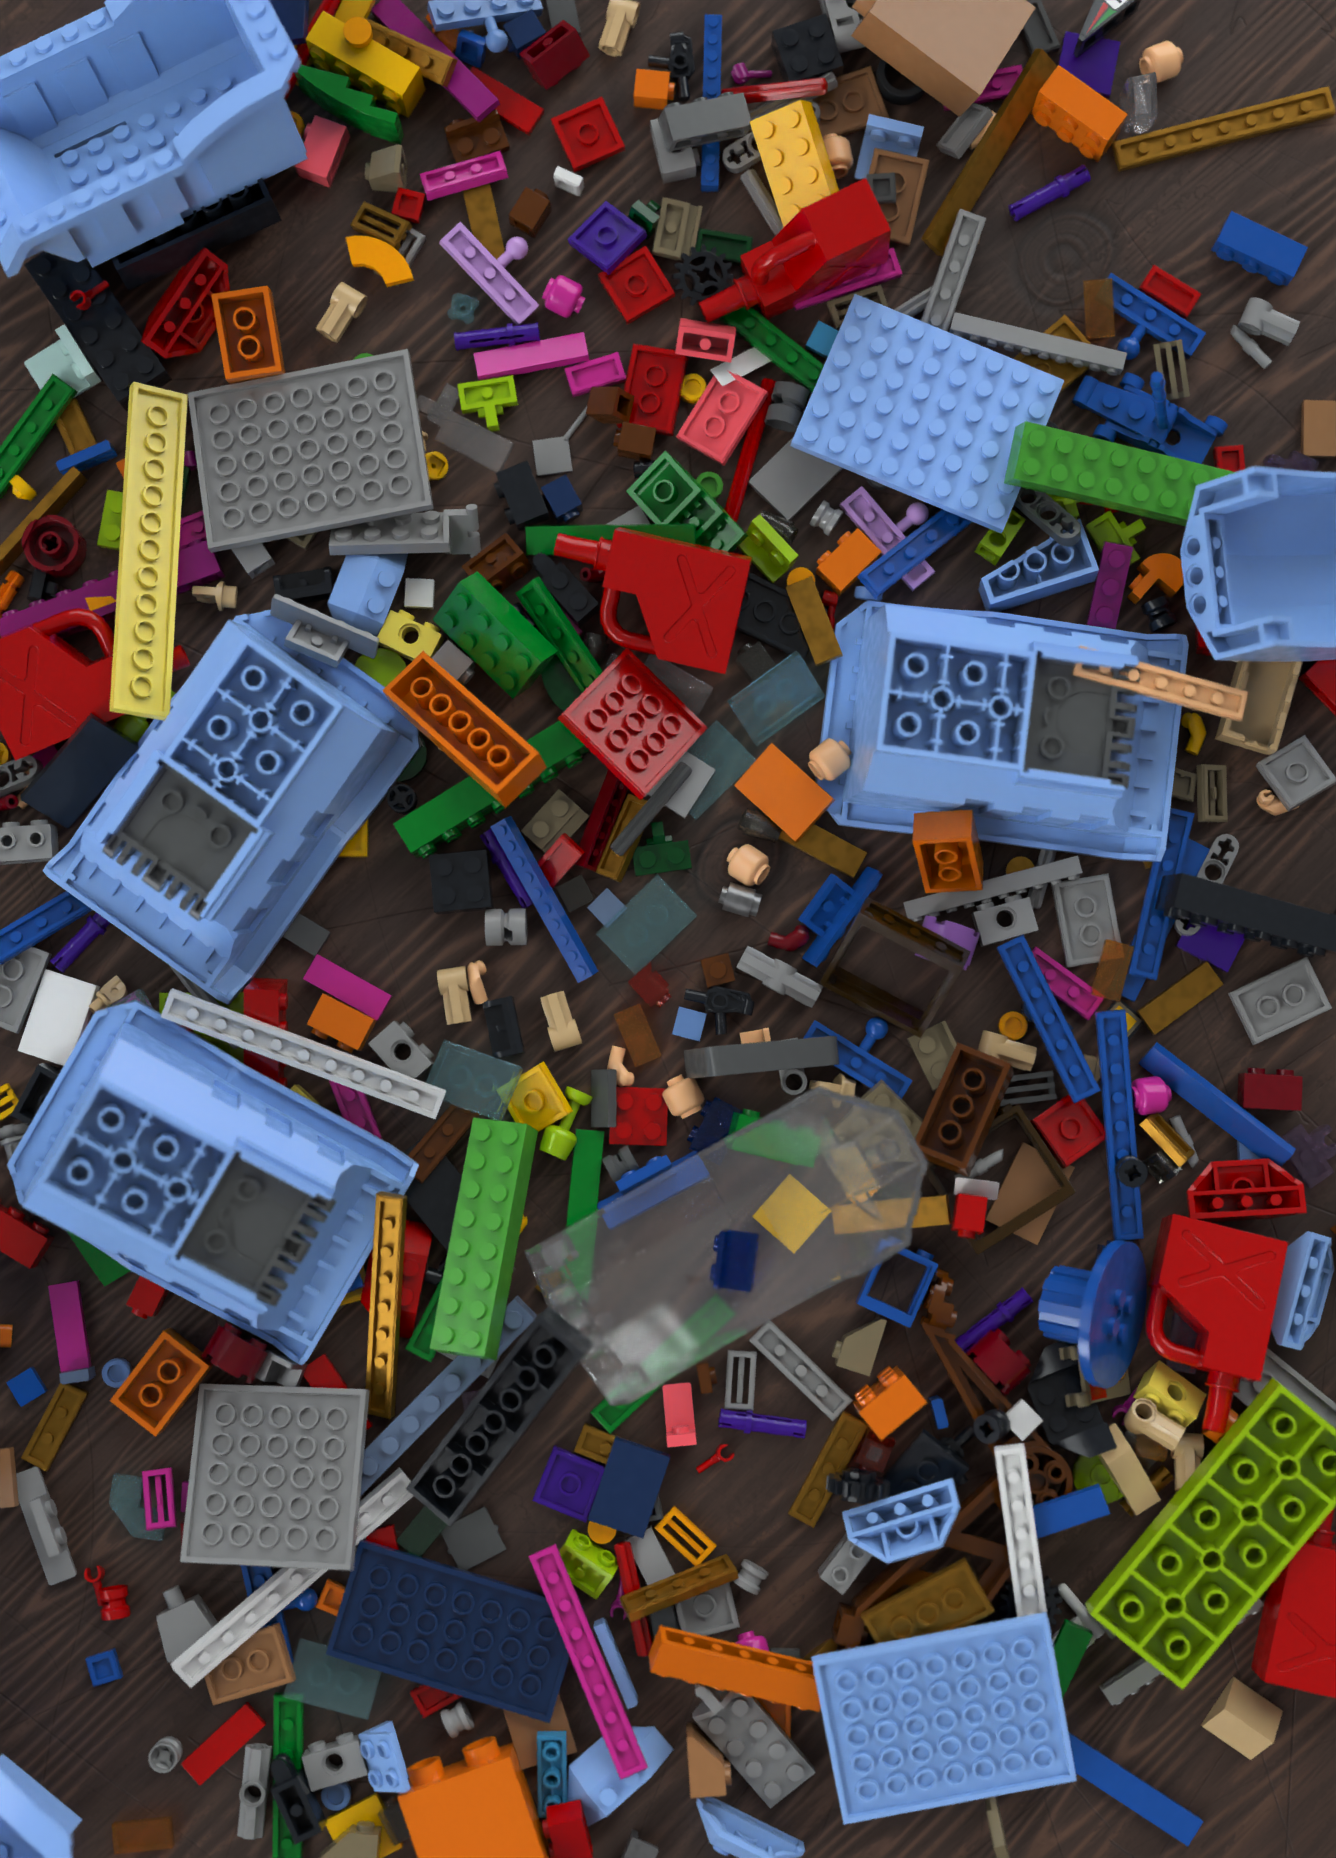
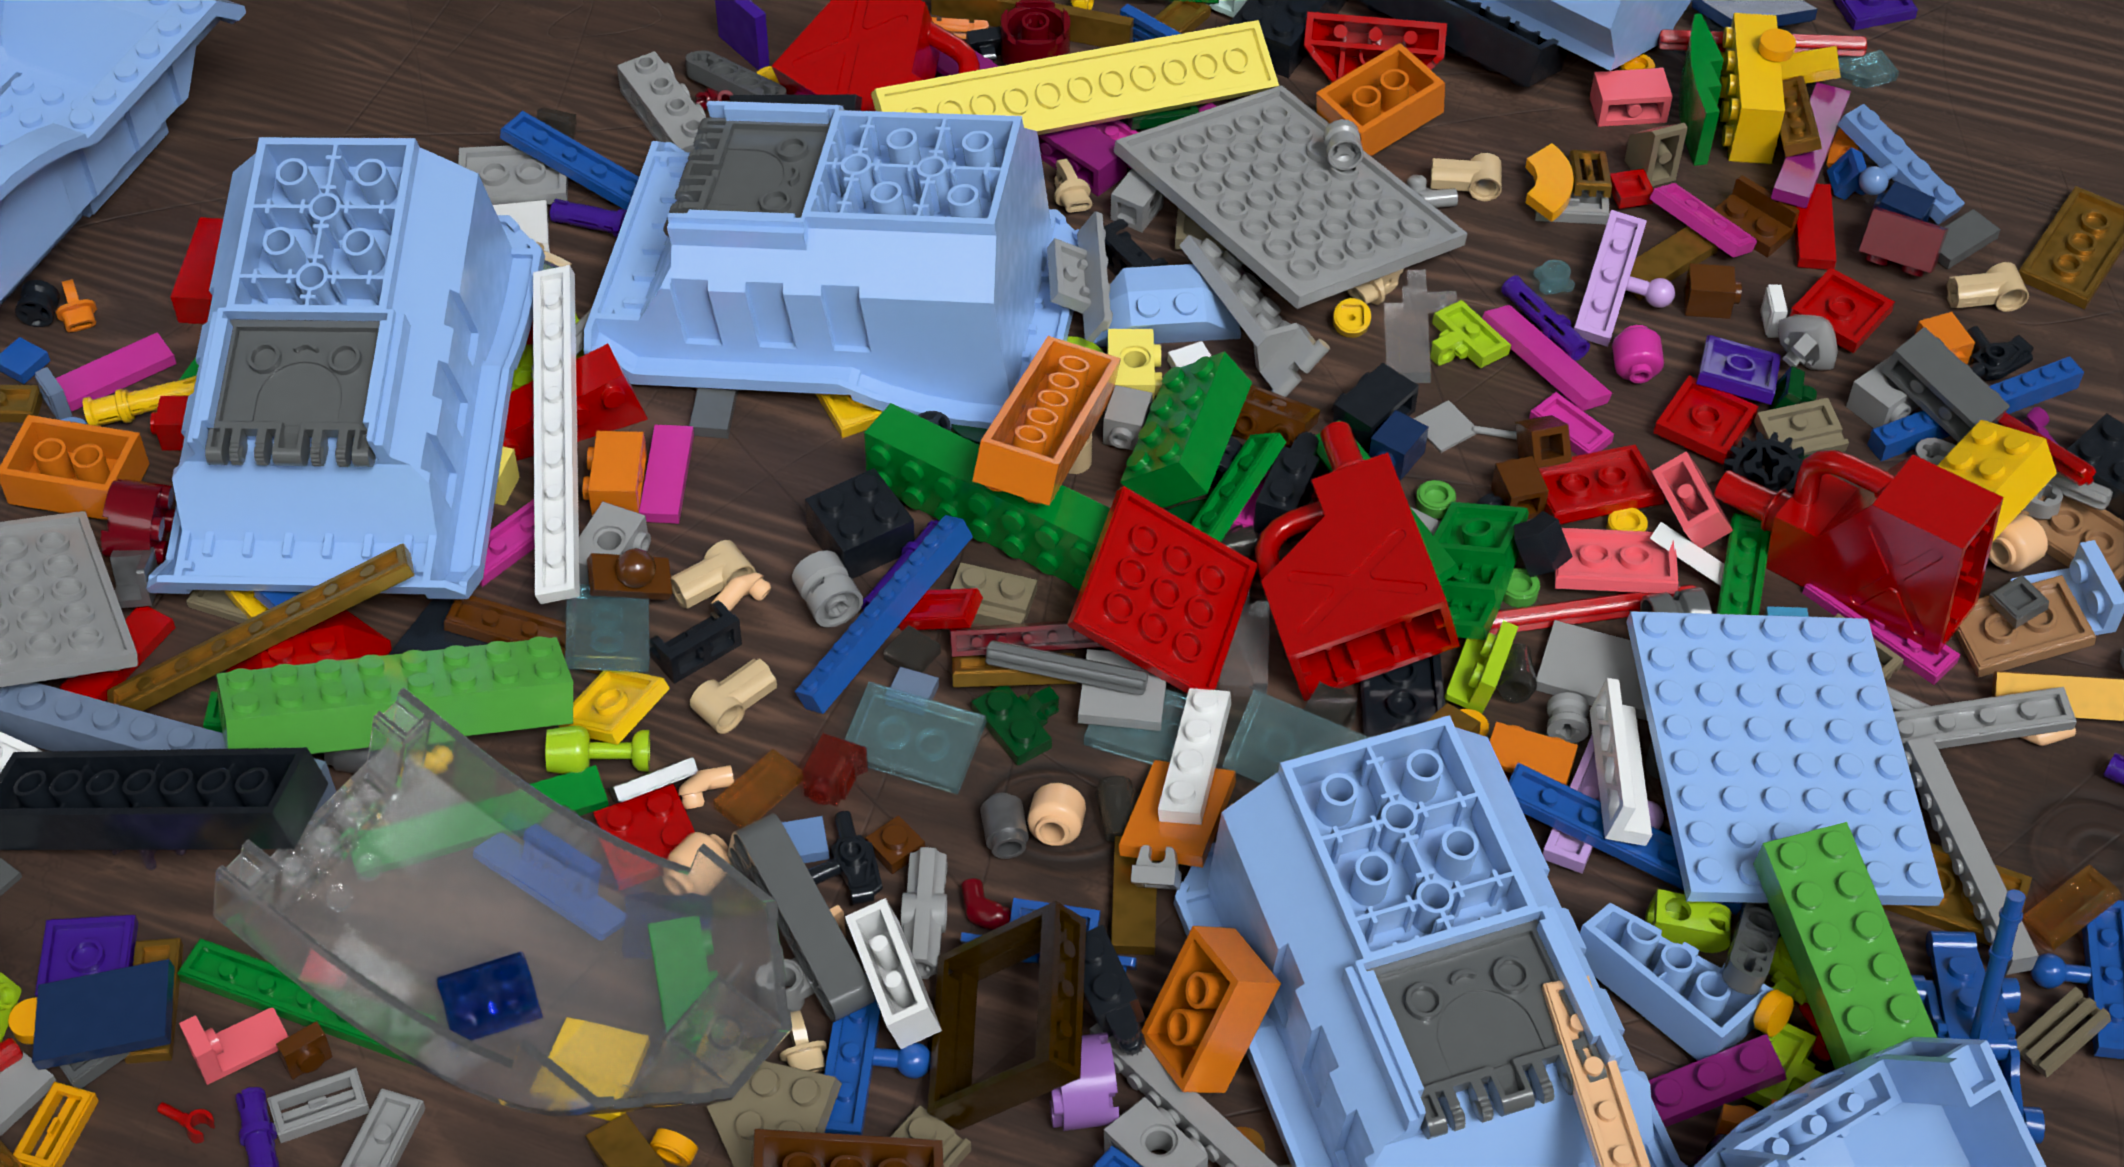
camera: 60 degrees right, 35 degrees down
none -> yellow pin [82,375,197,426]
none -> reddish brown tile [587,548,672,600]
none -> white brick [845,898,942,1049]
none -> black hinge [1084,924,1146,1056]
none -> light grey tile [1131,845,1182,890]
none -> white plate [1158,688,1231,825]
none -> light grey wheel [1323,119,1364,170]
none -> light grey arm [1407,175,1458,208]
none -> bright green tile [1416,480,1456,519]
none -> black piece [1514,511,1573,577]
none -> white fence [1590,678,1652,846]
none -> light orange tile [1753,989,1794,1037]
none -> light grey piece [1778,314,1838,371]

